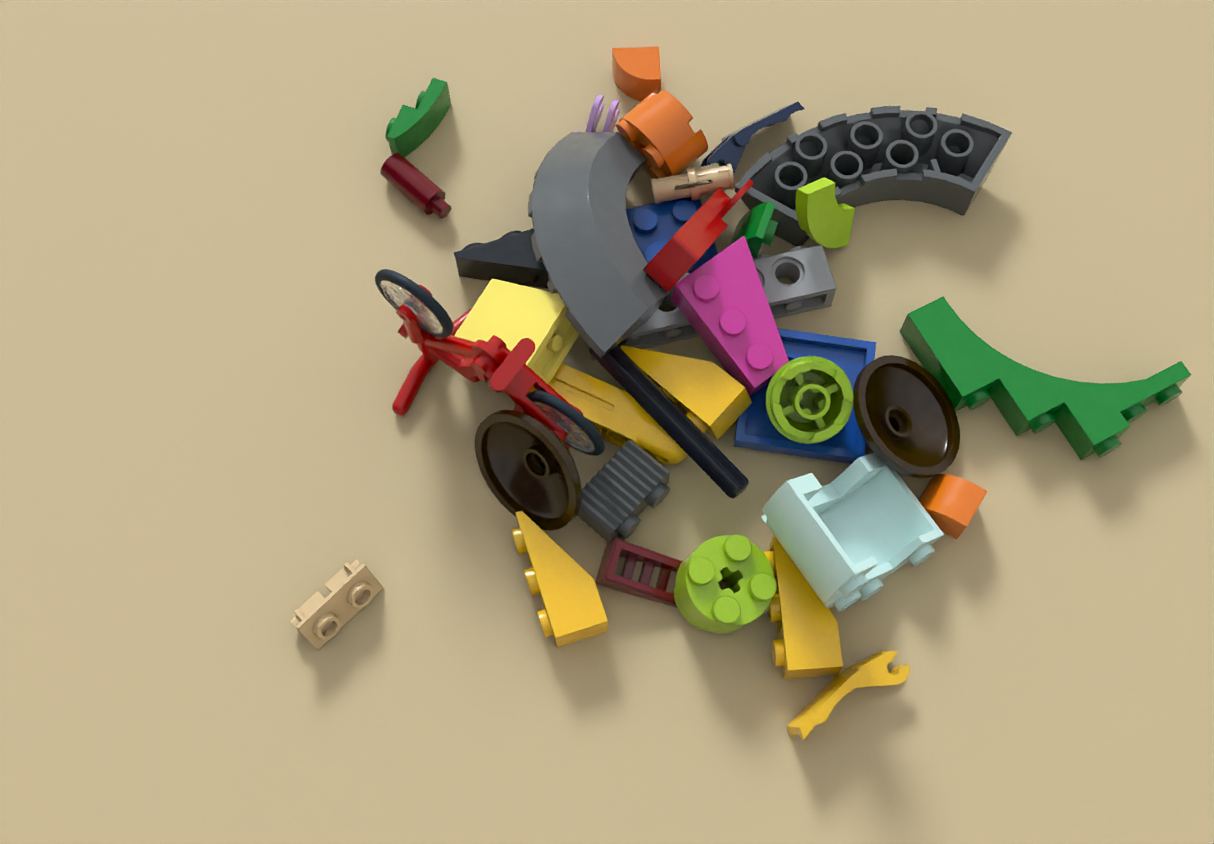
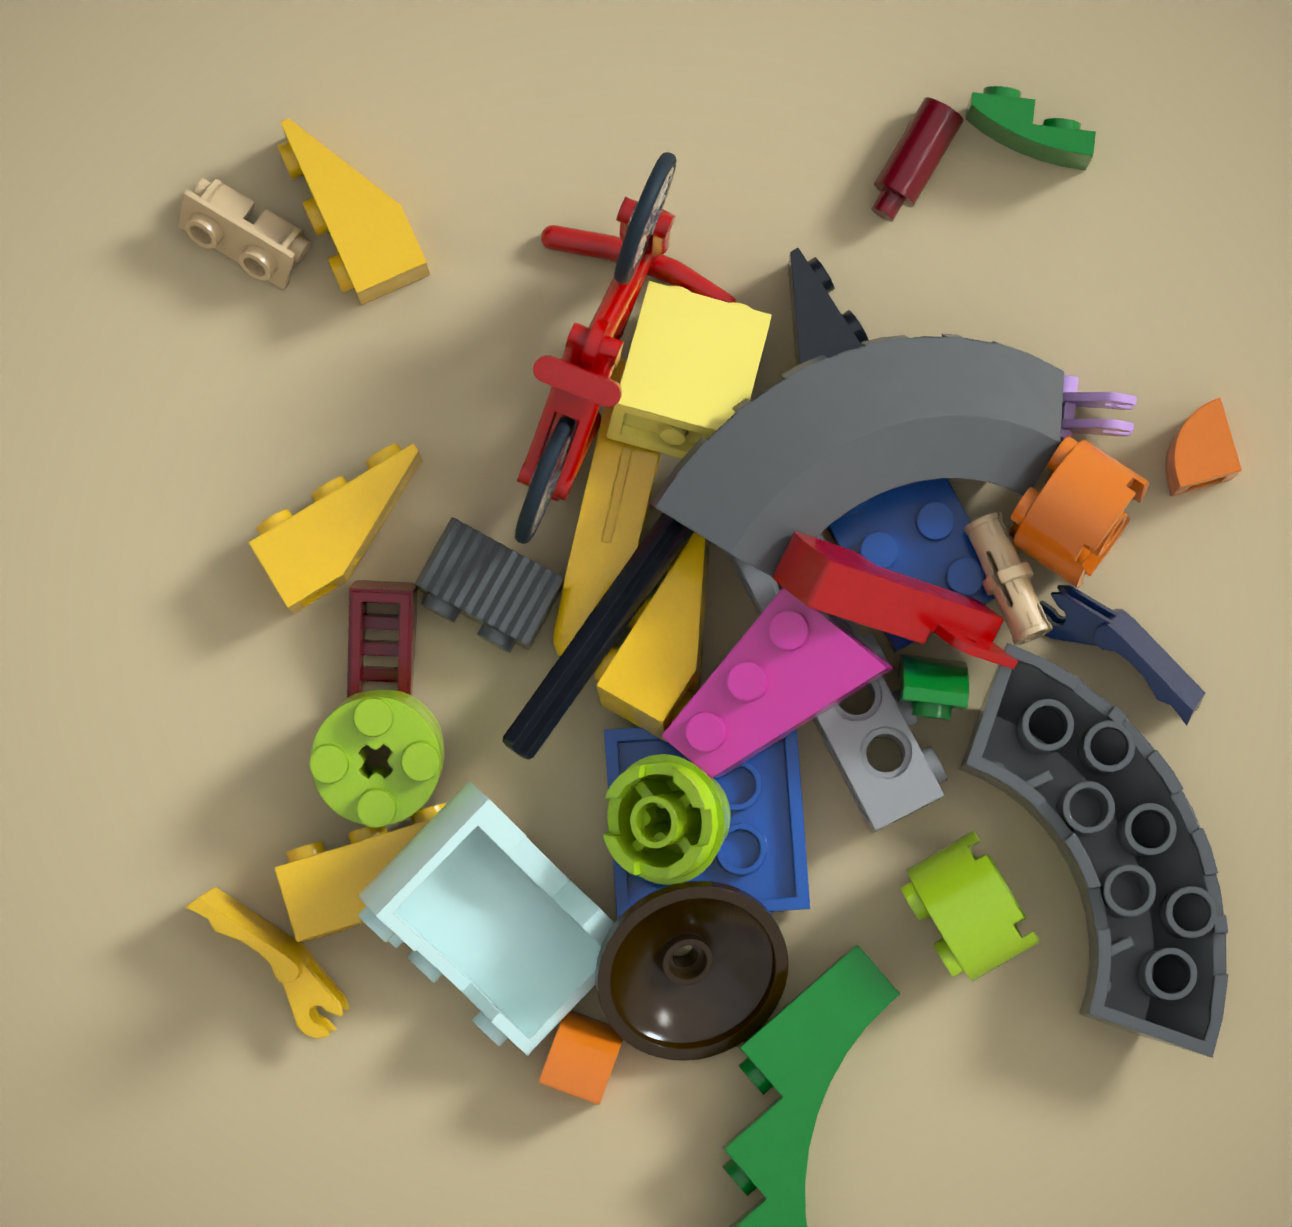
camera: 75 degrees right, 15 degrees up
dark brown dish [475,410,582,530] -> none
lime tile [795,177,855,248] -> none
none -> yellow slope [277,118,430,305]
none -> lime brick [900,830,1040,982]

